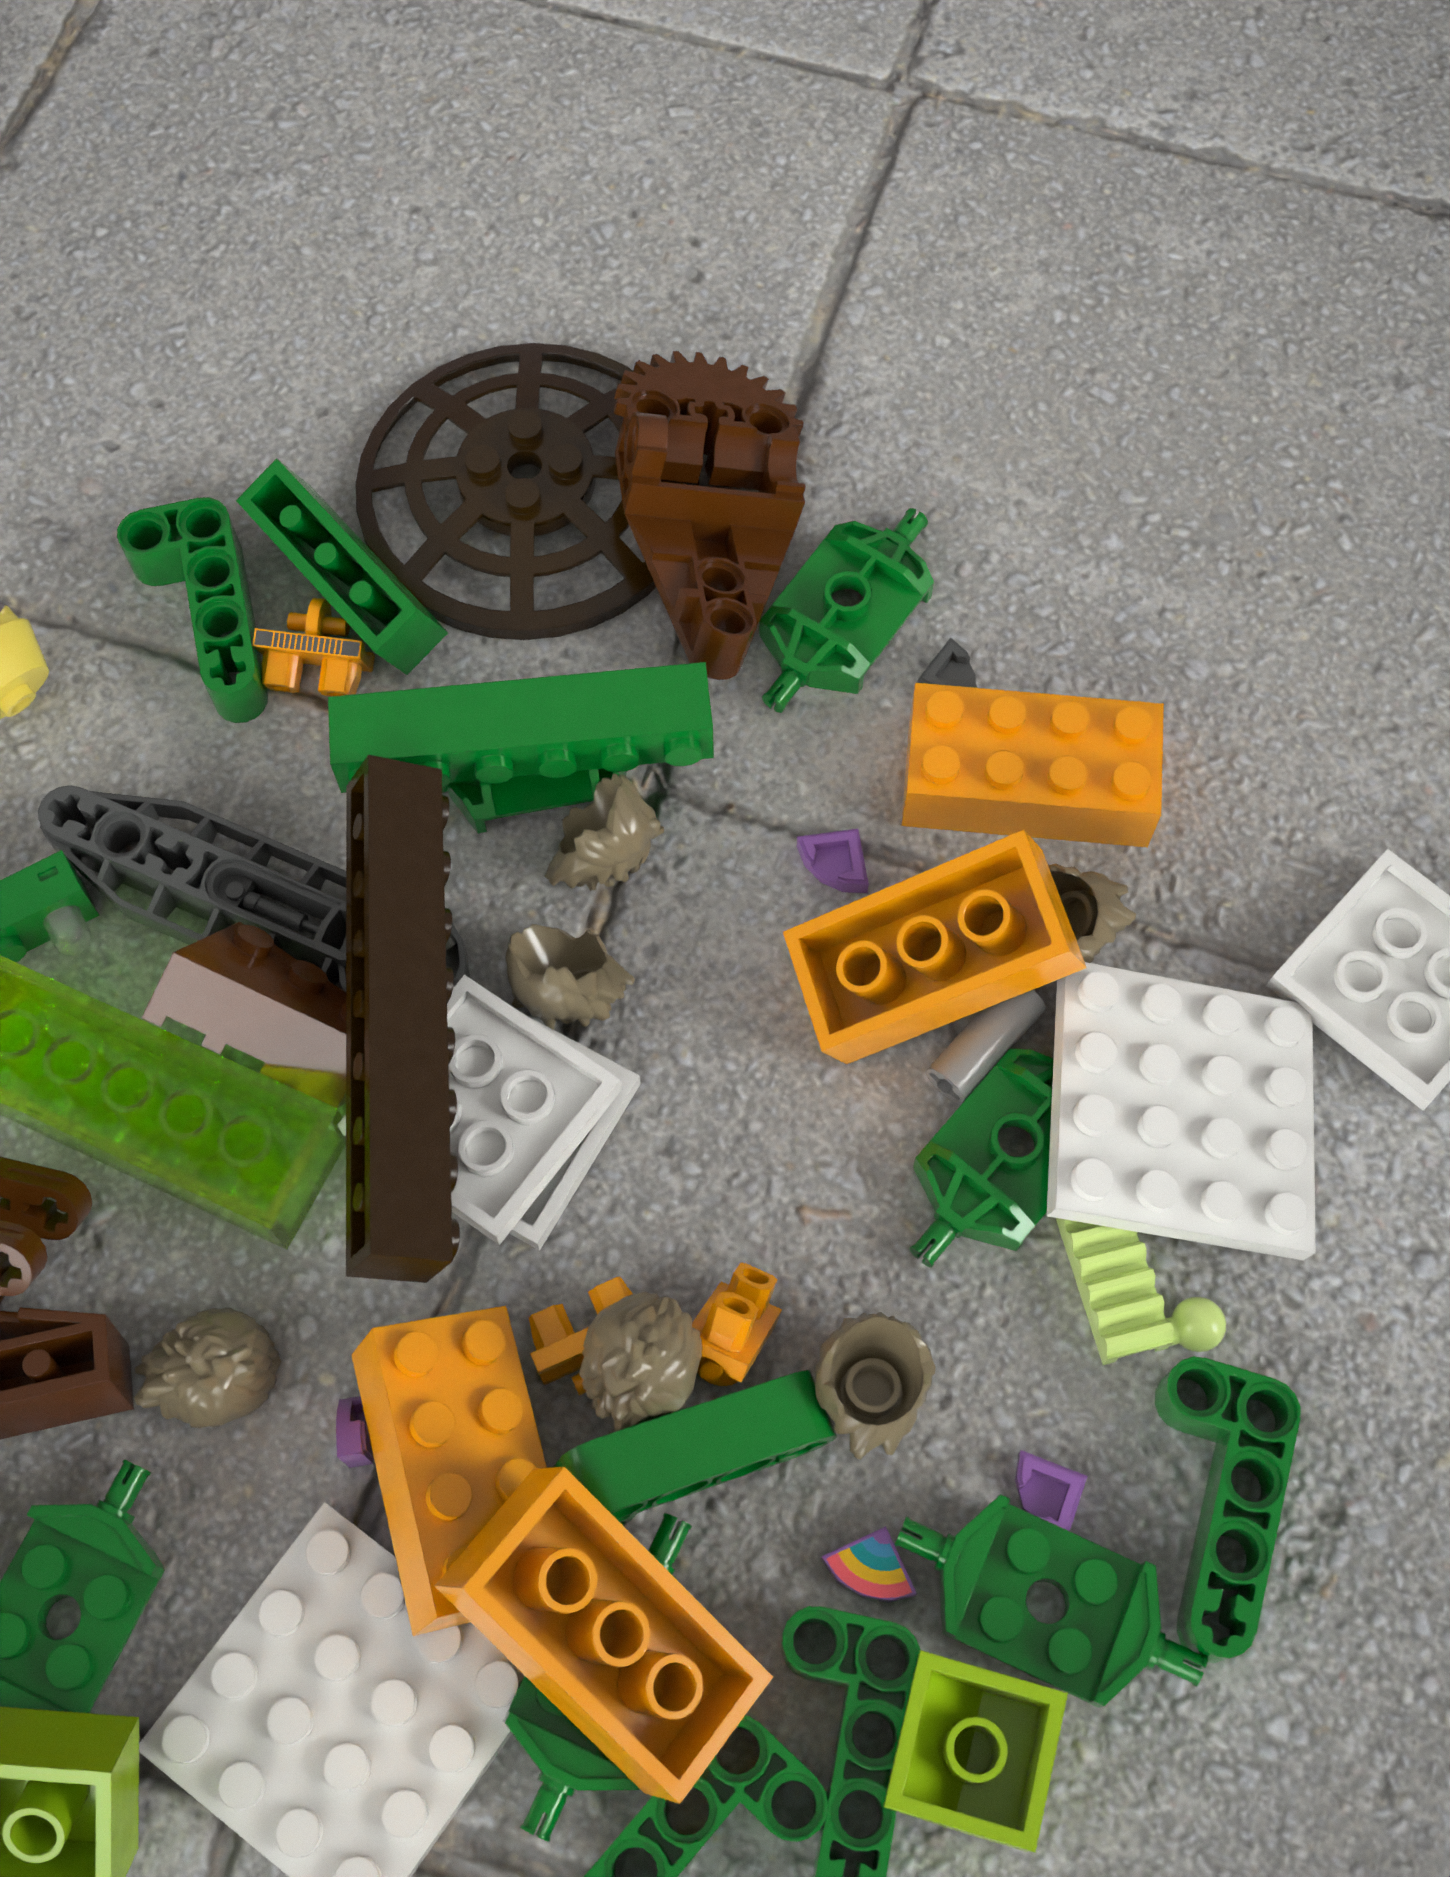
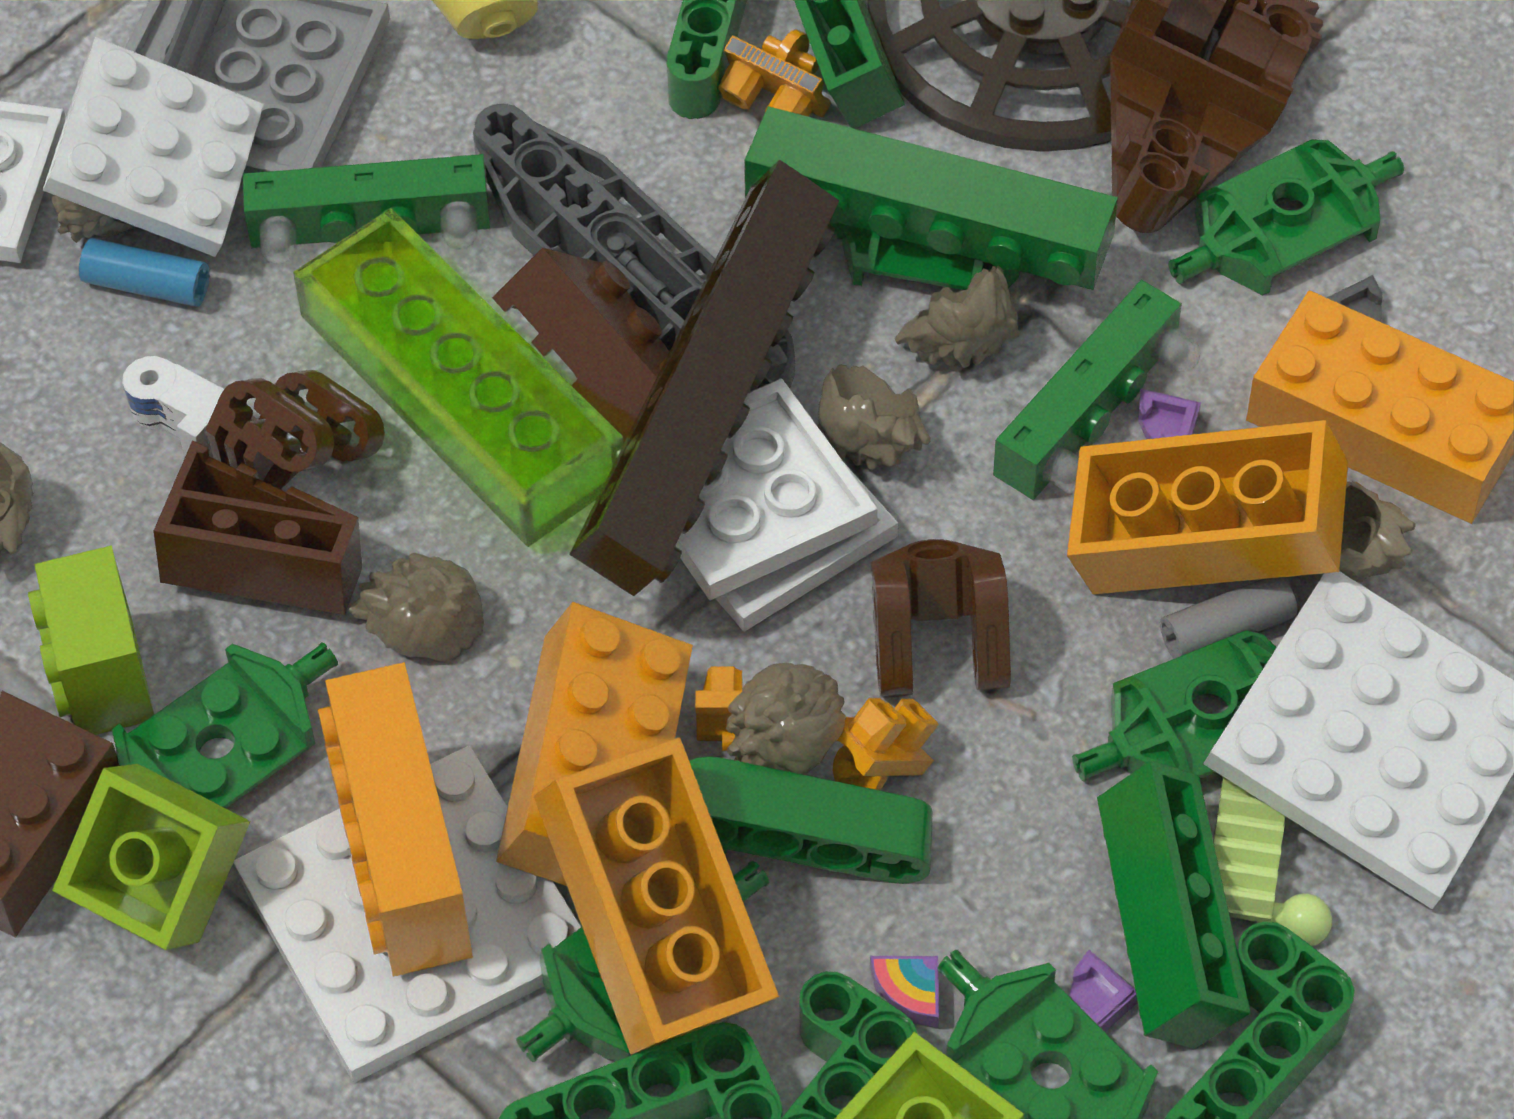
camera: 25 degrees right, 10 degrees down
medium lavender tile [336,1396,374,1468] -> none
dark tan hair [815,1312,936,1460] -> none
none -> light orange brick [318,662,473,977]
none -> reddish brown piece [871,539,1011,697]
none -> green piece [993,279,1201,501]
none -> green brick [1097,760,1251,1049]

